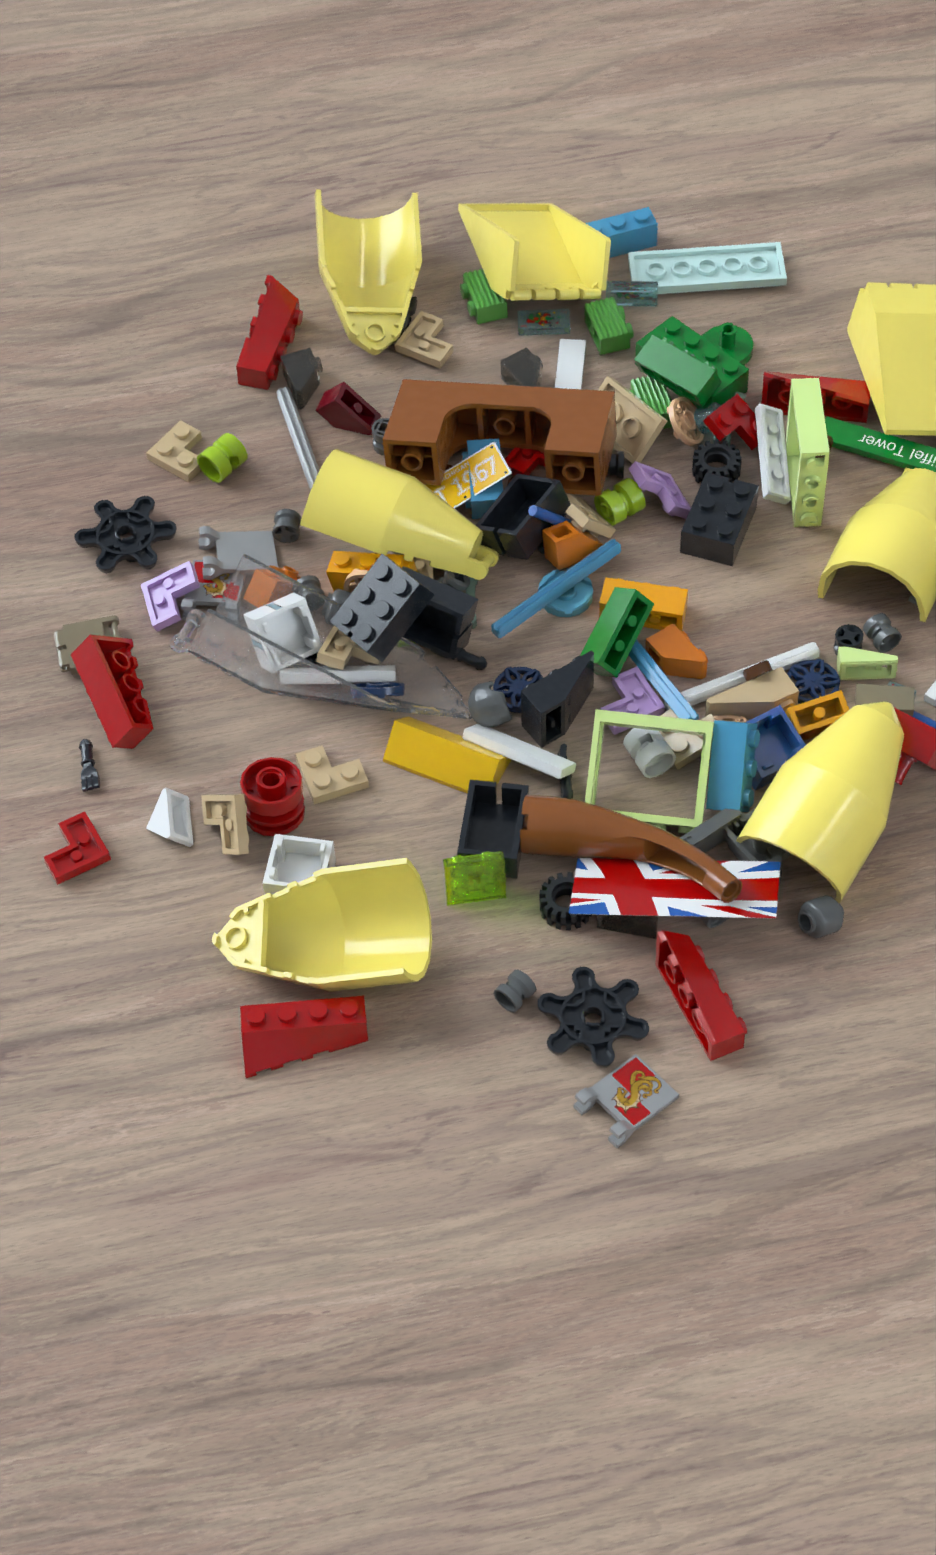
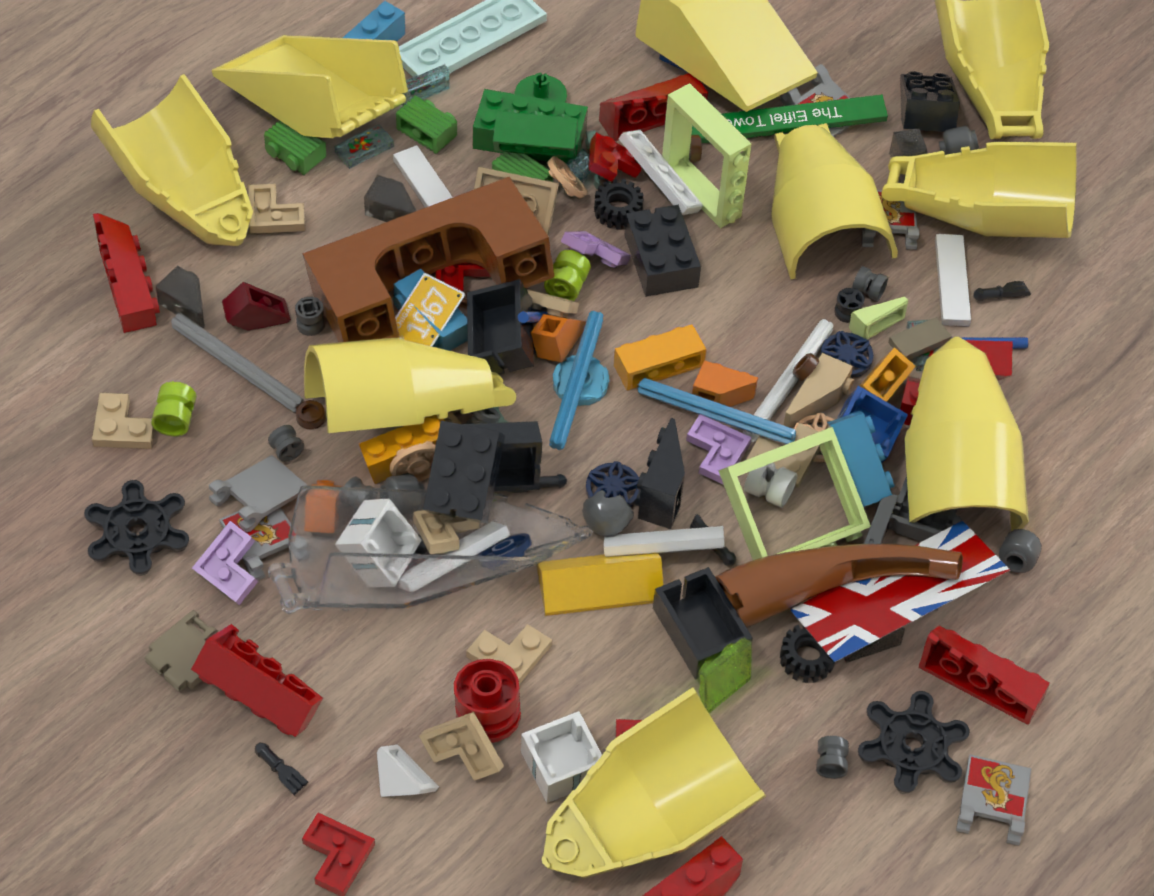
camera: 40 degrees left, 0 degrees up
green brick [580,587,654,678] -> none

